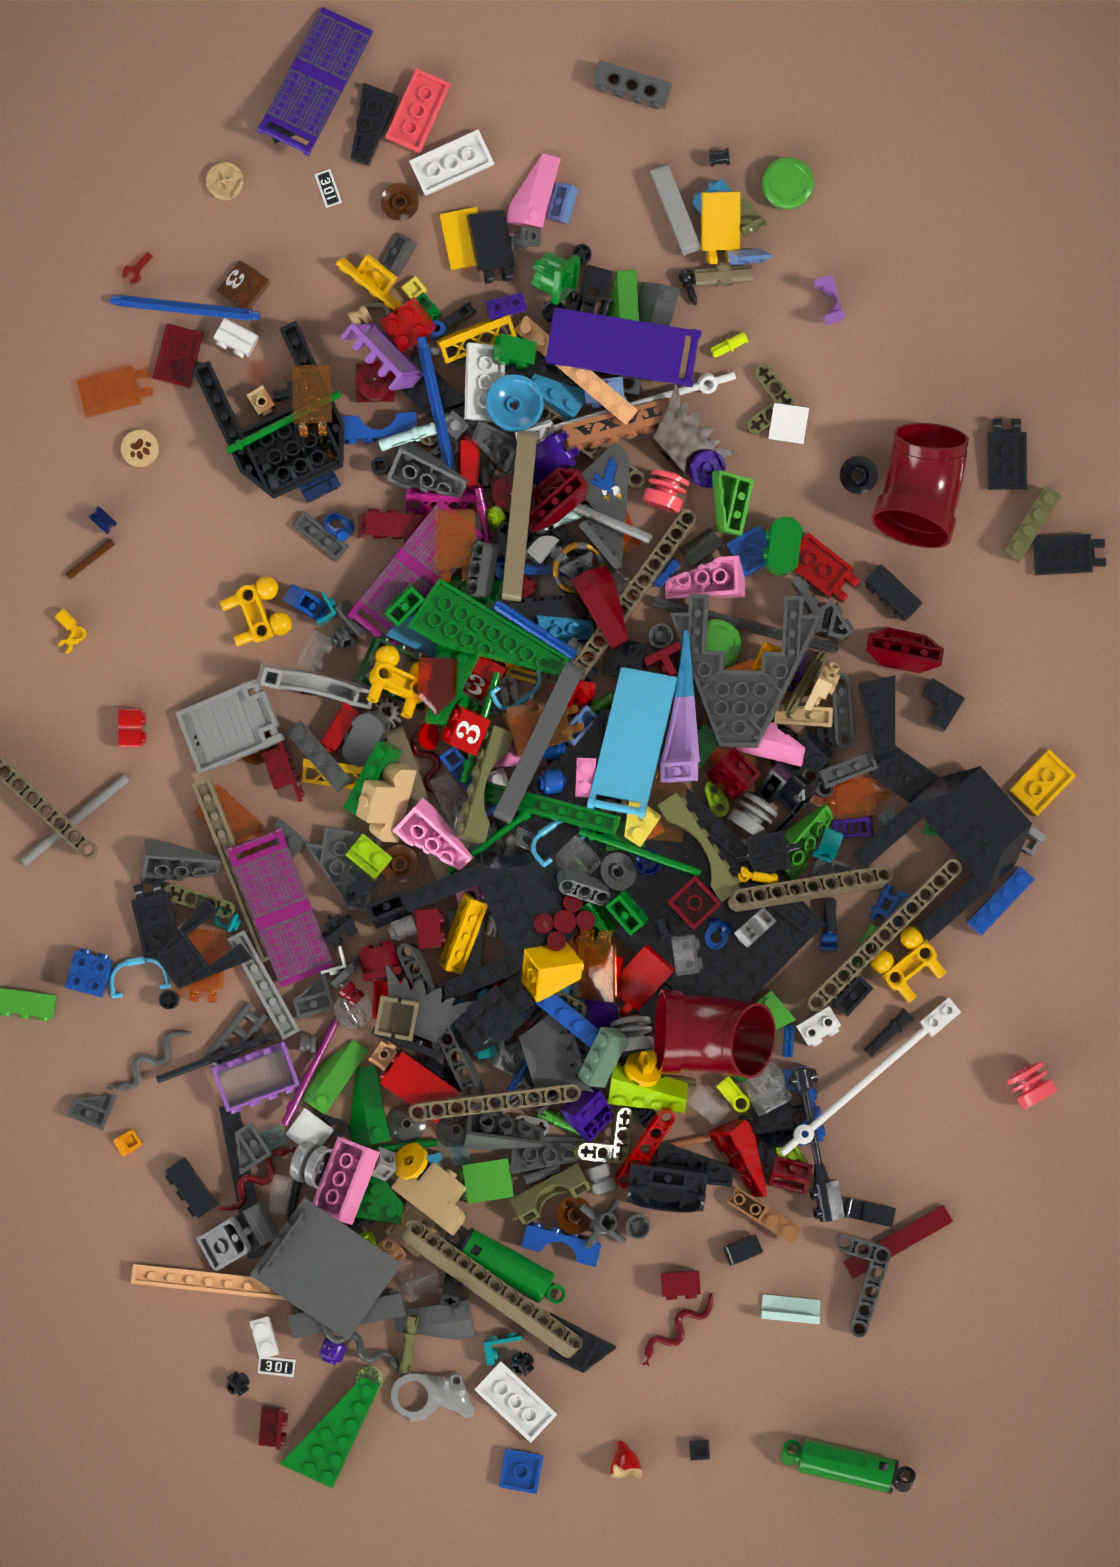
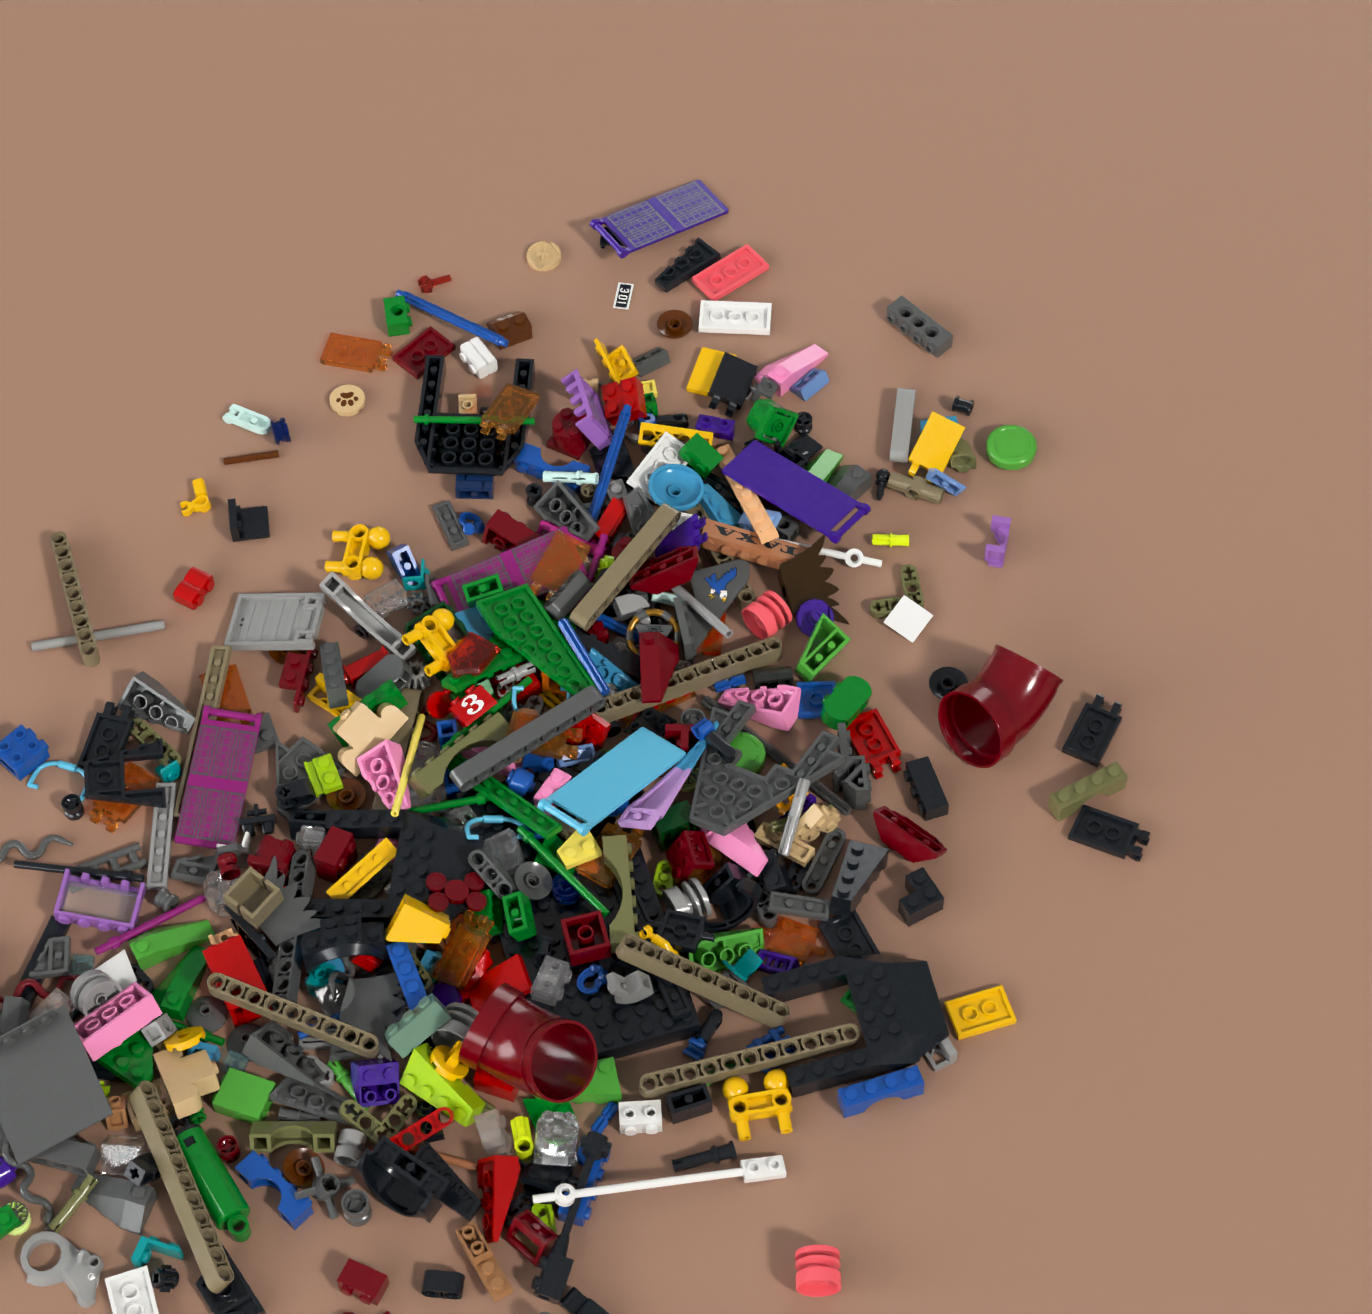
camera: 30 degrees right, 30 degrees down
none -> dark red wheel [217,1135,241,1163]
none -> light aqua plate [222,404,272,435]
none -> black bracket [228,498,270,542]
none -> green brick [383,296,412,337]
none -> light yellow piece [391,714,425,817]
none -> light grey pin [495,661,536,687]
none -> black piece [691,718,735,763]
none -> light grey axle [777,778,810,856]

